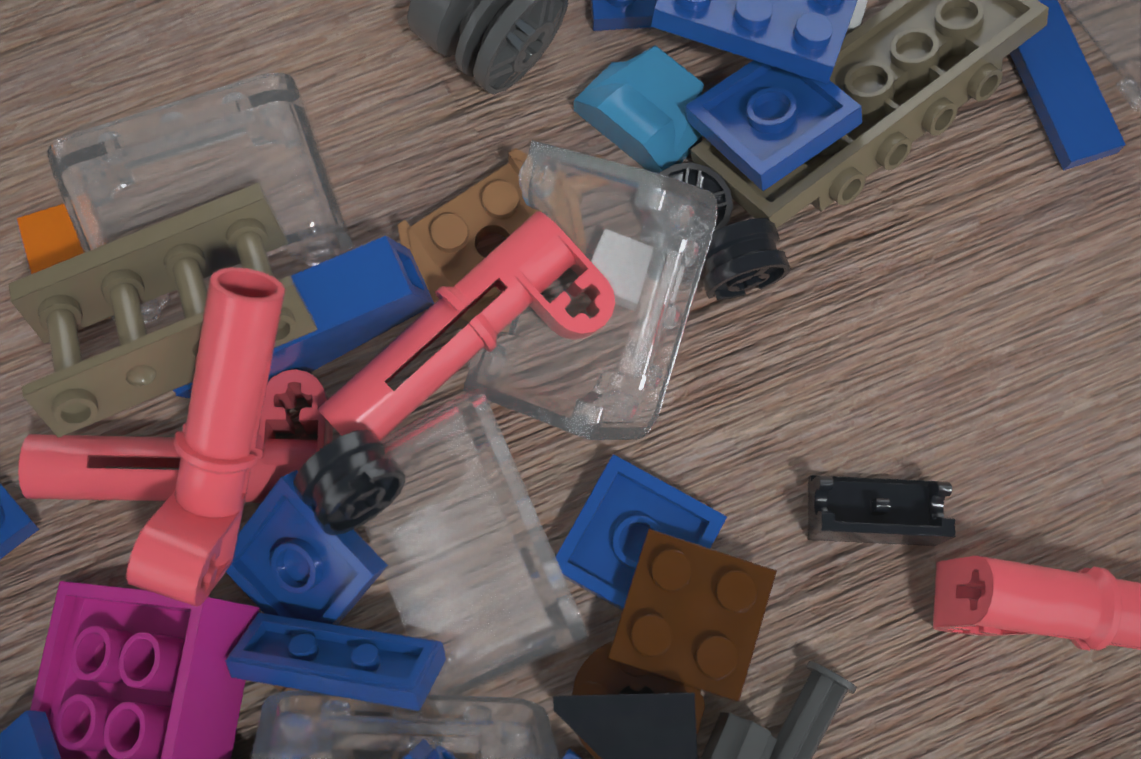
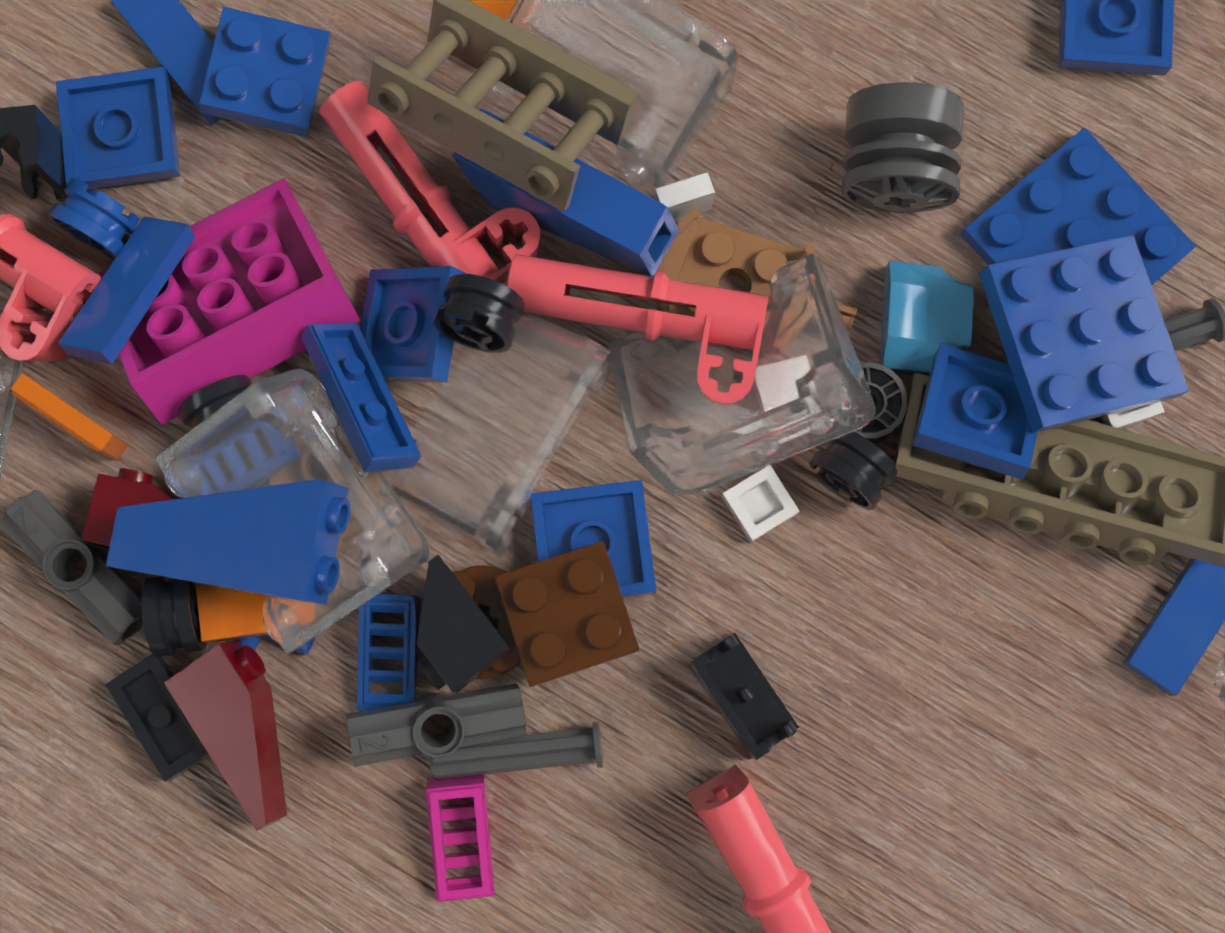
camera: 55 degrees right, 5 degrees up
coral piece [127,267,285,607] -> none
none -> white tile [654,172,715,221]
none -> white tile [721,464,800,543]

